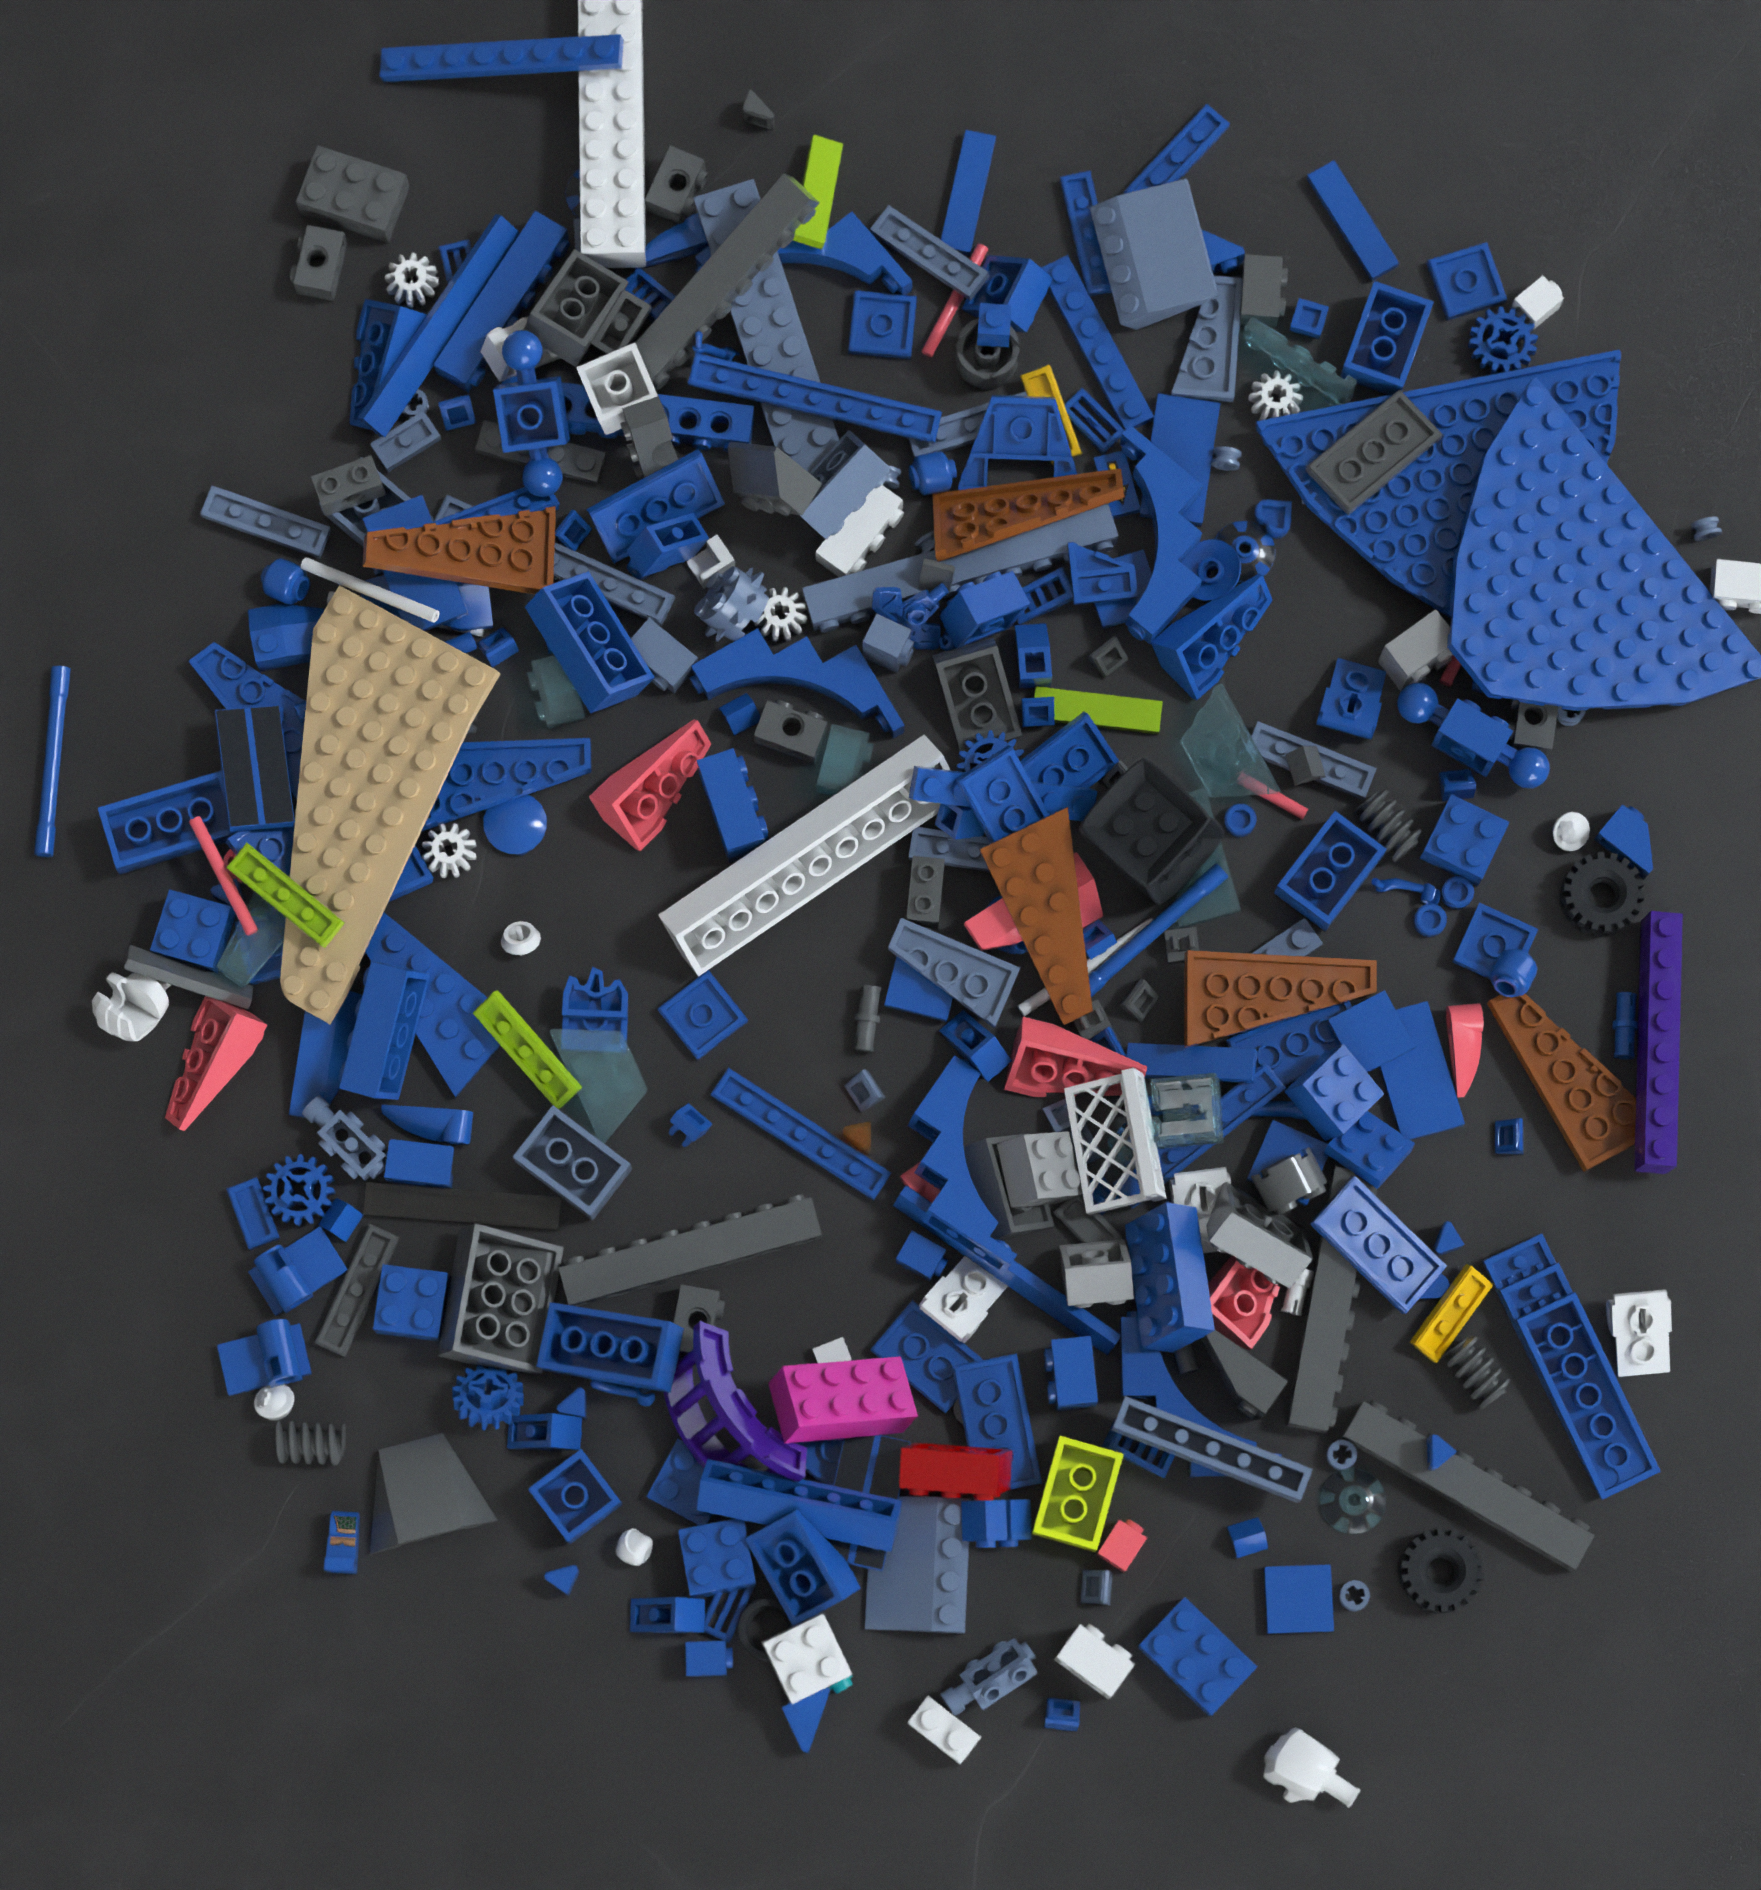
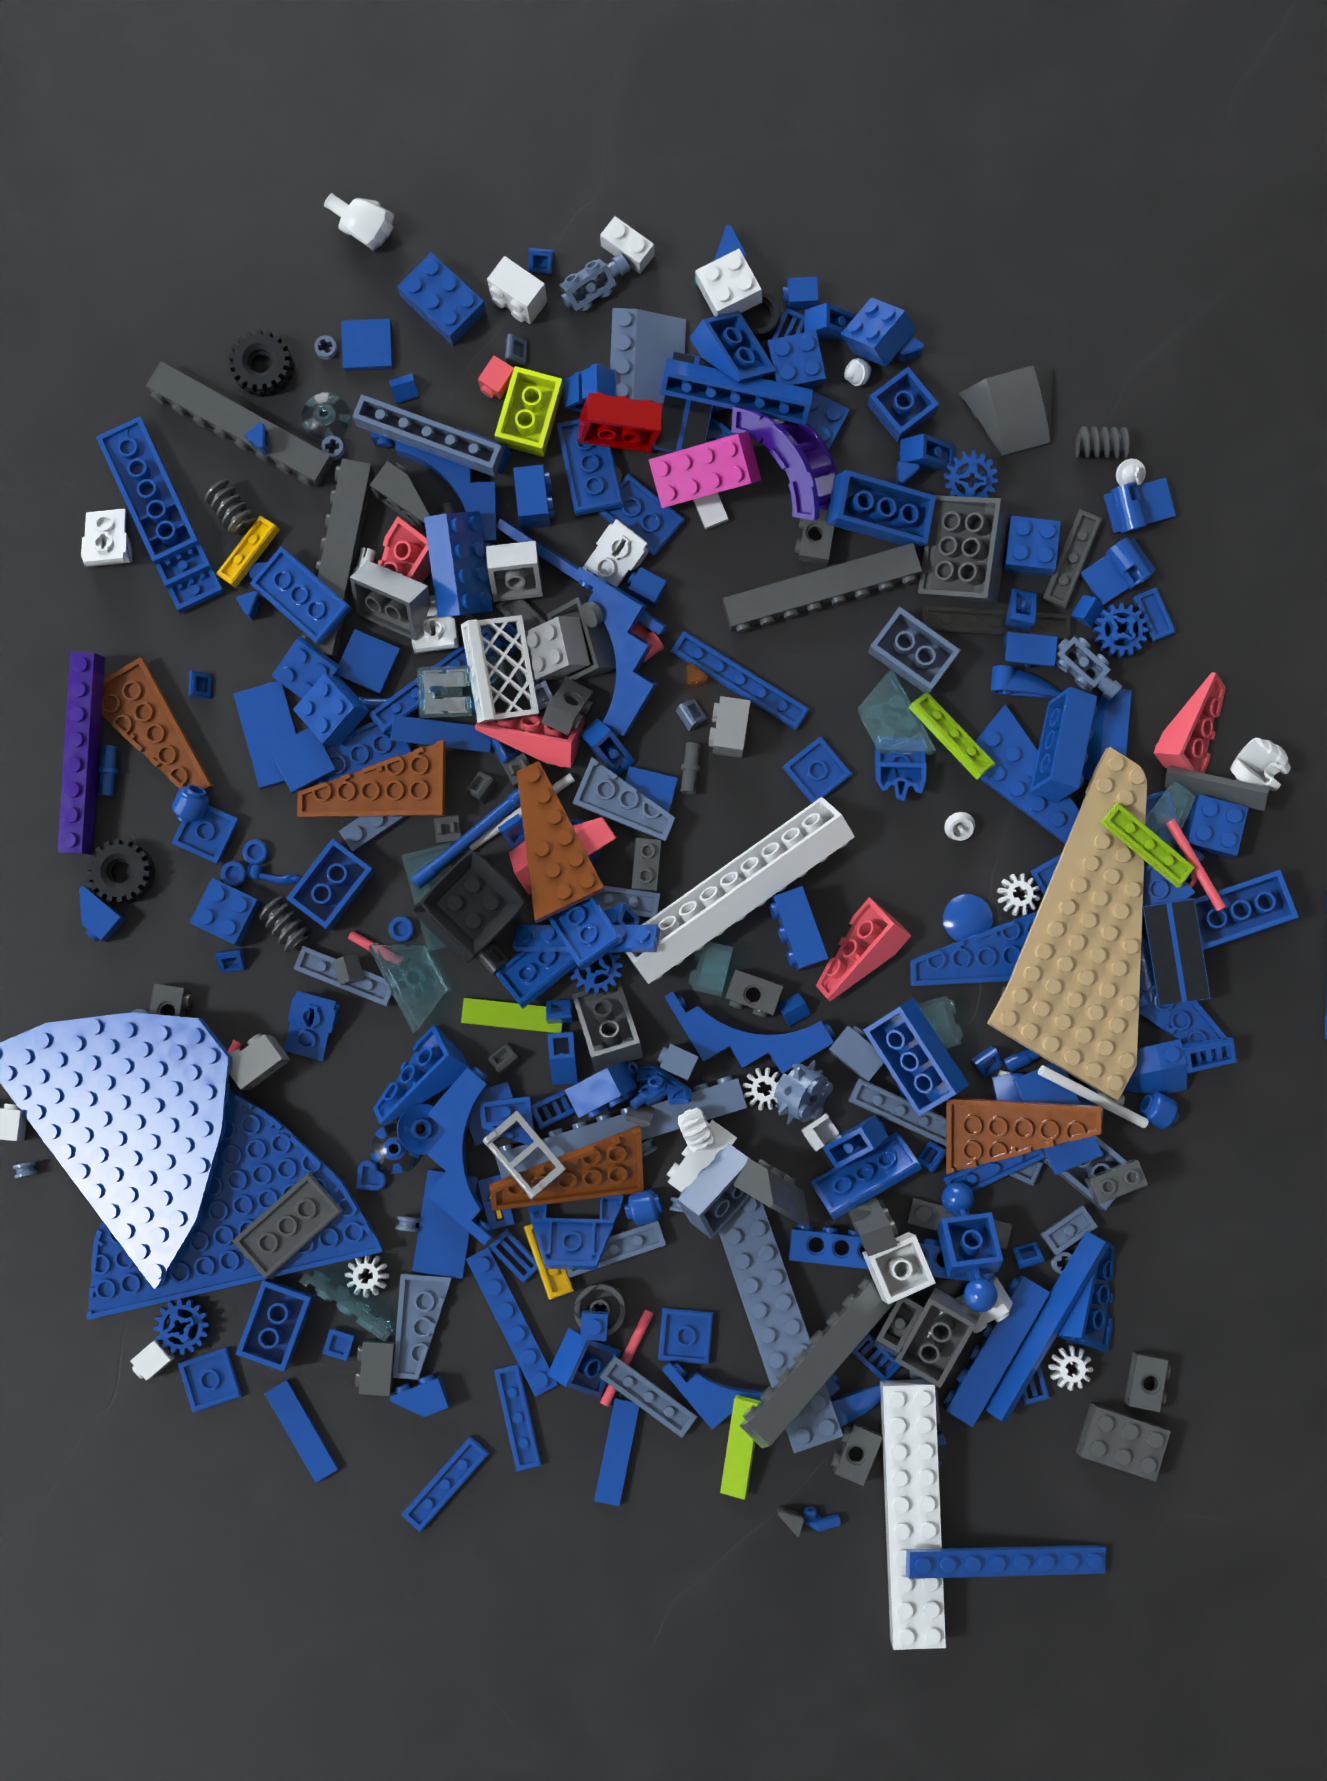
camera: 175 degrees left, 5 degrees up
sand blue plate [200,486,331,559] -> none
blue leg [324,1511,360,1574] -> none
blue tile [669,1103,713,1147] -> none
blue tile [688,353,942,444] -> none
blue piece [692,331,740,362] -> none
sand blue slope [1090,179,1219,330] -> none
dark grey brick [1251,1147,1327,1215] -> none
blue brick [1397,683,1550,789] -> none
coral piece [1446,1003,1484,1098] -> none
white hat [1552,812,1590,851] -> none
none -> light grey window [483,1111,567,1200]
none -> dark grey brick [541,678,593,736]
none -> dark grey tile [579,601,603,627]
none -> white gear [678,1108,715,1153]
none -> light grey brick [708,696,750,758]
none -> blue arm [803,1506,841,1532]
none -> blue brick [841,297,916,367]
none -> blue slope [1005,588,1036,631]
none -> blue slope [1182,1037,1237,1073]

